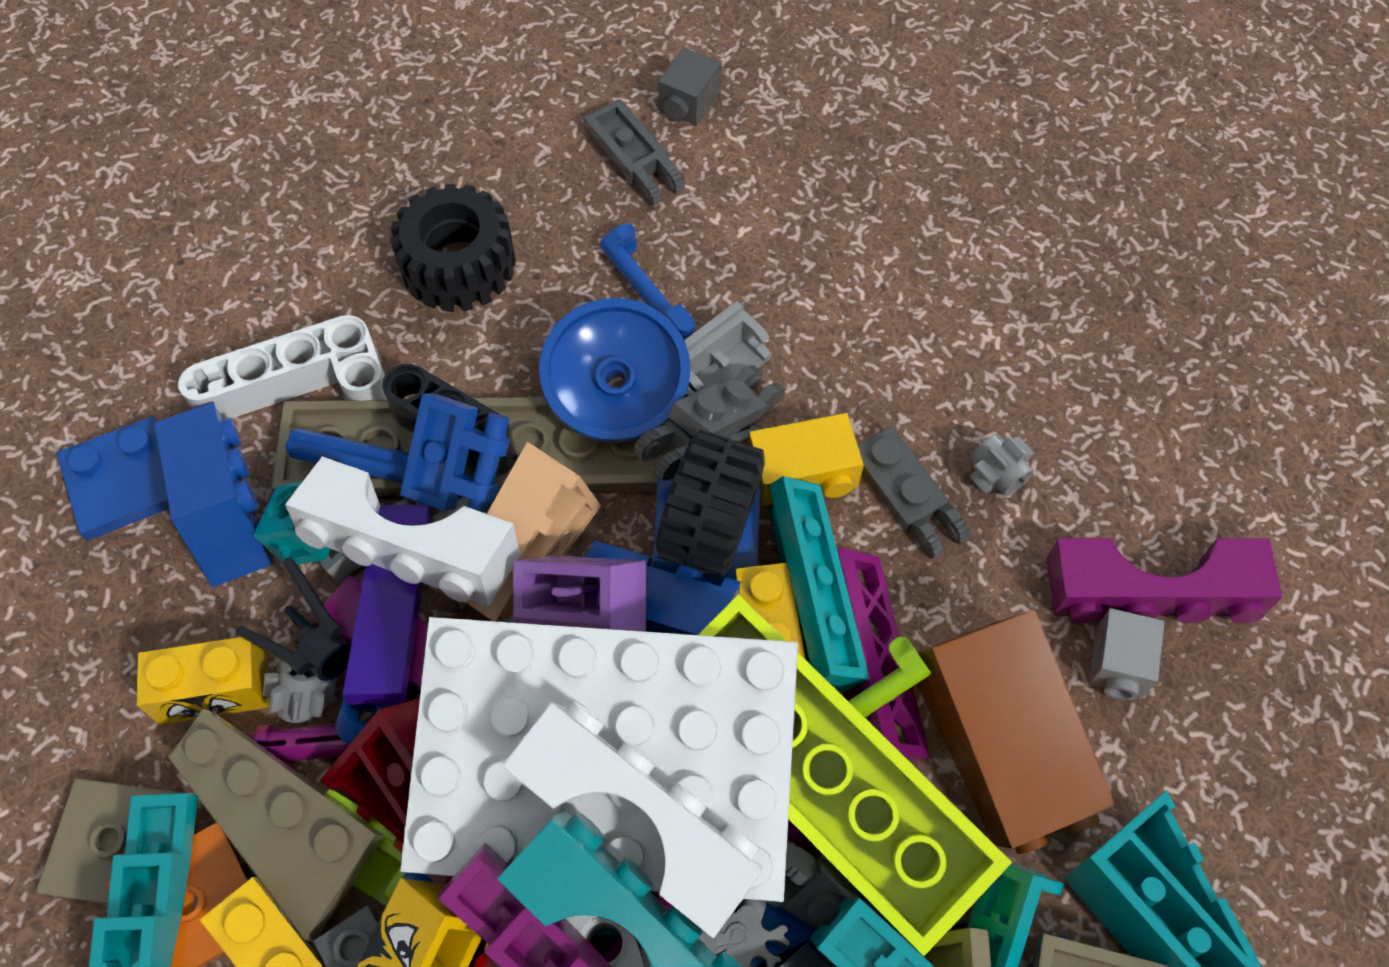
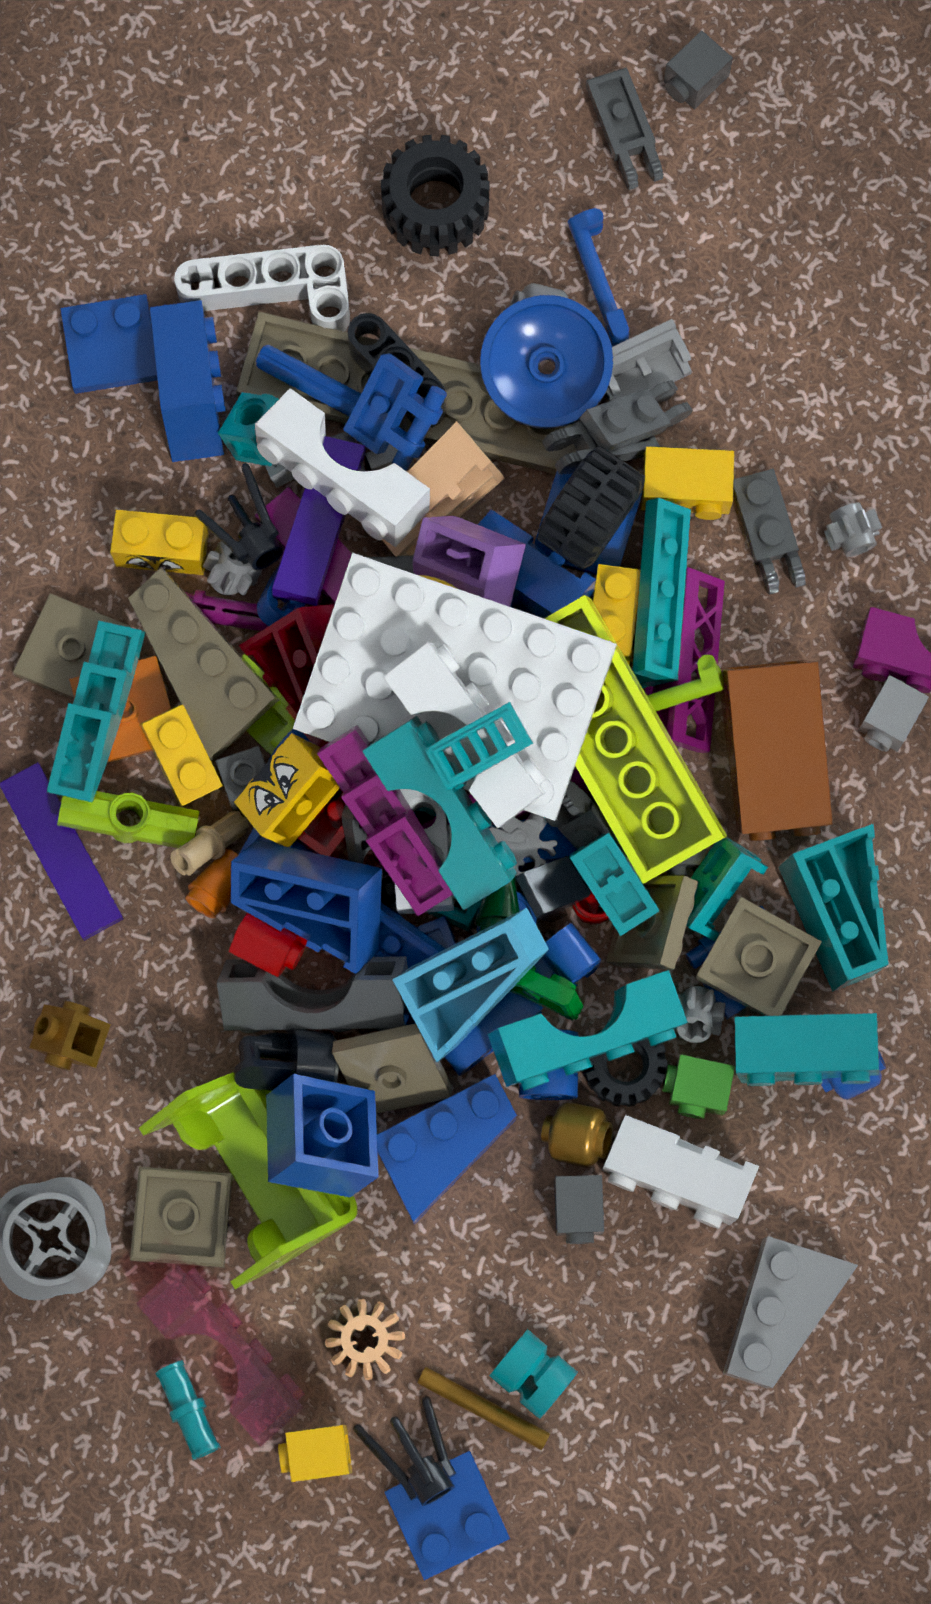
camera: 15 degrees right, 15 degrees up
none -> teal slope [424,702,534,791]

